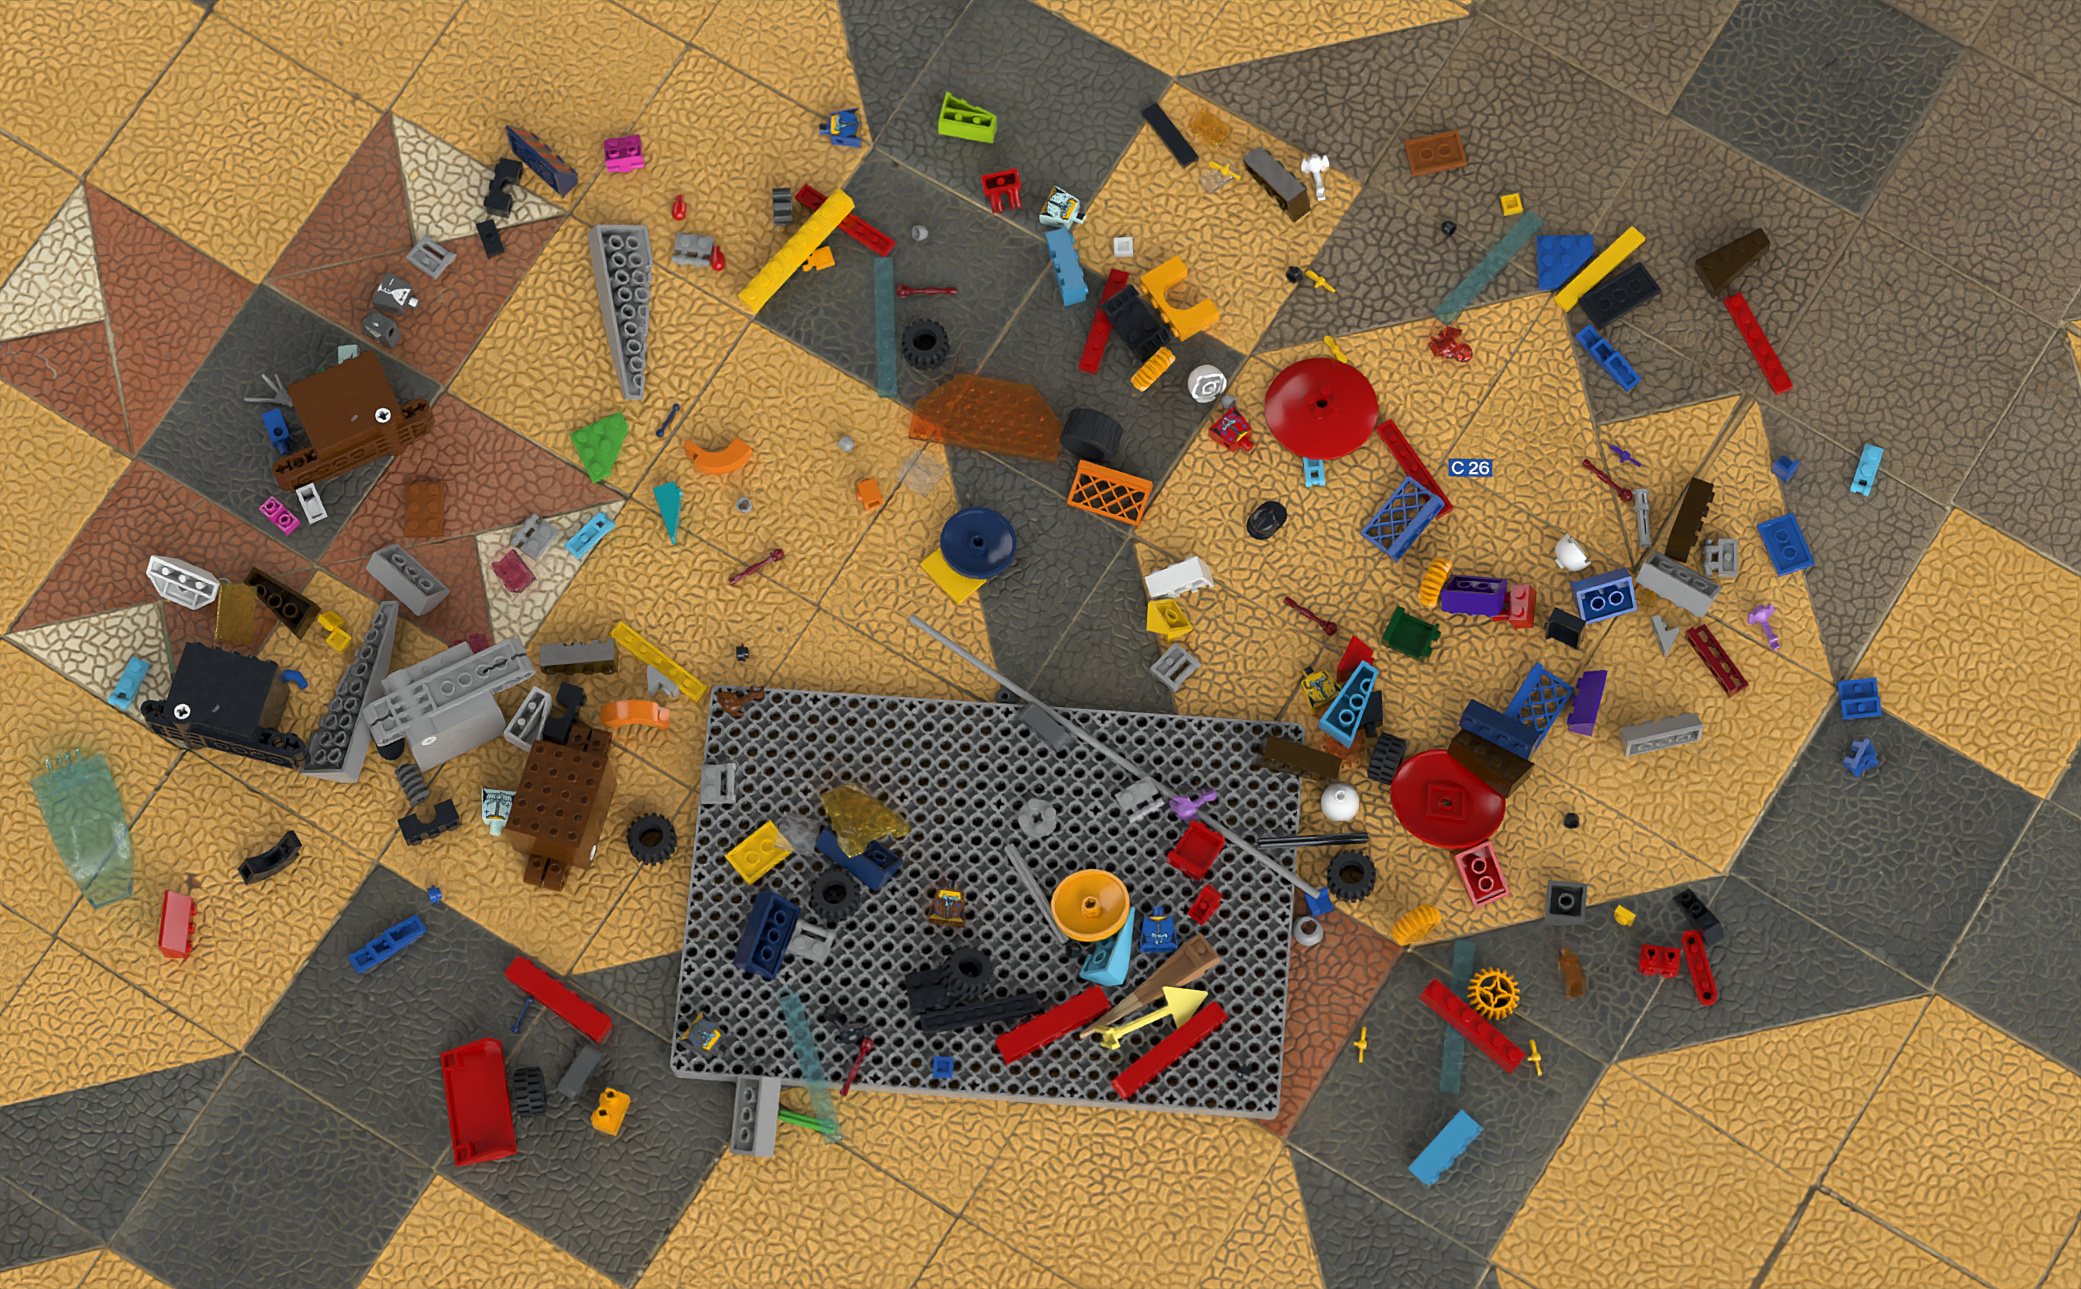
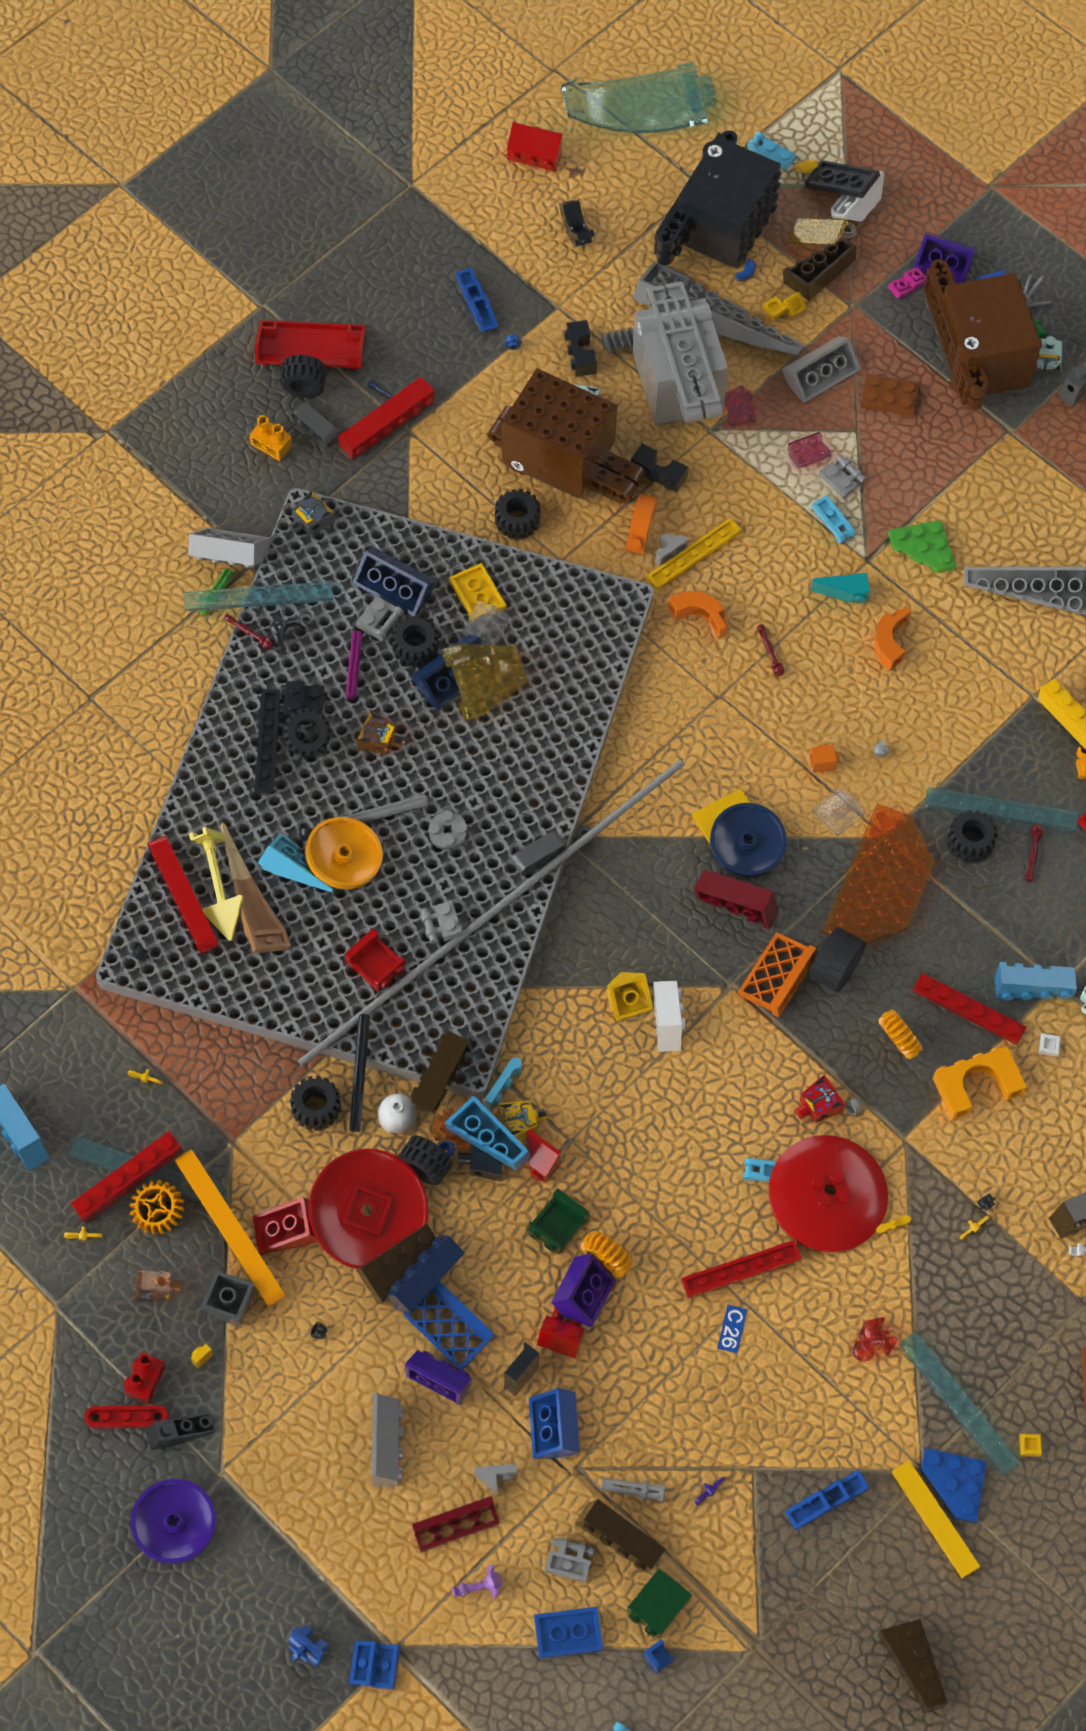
camera: 95 degrees right, 5 degrees down
light grey slope [295,482,328,524] -> none
white wedge [503,686,553,753] -> none
wedge [539,638,619,675] -> none
dark blue hinge [656,403,680,438] -> none
light grey plate [701,763,737,804] -> none
reddish brown piece [717,686,765,717] -> none
light grey hinge [736,497,753,513] -> none
black plate [736,644,749,662] -> none
blue plate [933,1057,954,1078] -> none
red brick [995,985,1111,1065] -> none
black plate [1098,284,1172,363] -> none
blue torso [1140,906,1178,953] -> none
light grey plate [1150,642,1201,693] -> none
medium lavender piece [1169,788,1217,821] -> none
red slope [1187,883,1223,926] -> none
white cylinder [1188,365,1226,402] -> none
black piece [1246,501,1287,540] -> none
dark red piece [1283,596,1337,636] -> none
light grey piece [1292,916,1323,946] -> none
blue panel [1305,887,1333,918] -> none
blue fence [1360,475,1445,563] -> none
light orange gear [1390,903,1441,946] -> none
black hinge [1441,220,1457,237] -> none
white cylinder [1555,533,1592,572] -> none
black plate [1578,261,1661,331] -> none
dark red piece [1582,458,1632,502] -> none
light grey slope [1635,550,1722,618] -> none
clear yellow plate [1635,588,1660,608] -> none
red plate [1723,292,1793,396] -> none
none -> dark purple dish [131,1479,216,1565]
none -> light orange beam [174,1149,286,1307]
none -> magenta axle [346,631,362,699]
none -> blue plate [438,1141,455,1157]
none -> medium azure plate [485,1058,521,1110]
none -> dark green panel [627,1568,692,1639]
none -> orange arch [668,591,728,639]
none -> dark red wedge [694,870,779,930]
none -> yellow plate [794,159,818,174]
none -> black tile [804,160,880,198]
none -> dark purple slope [914,232,977,283]

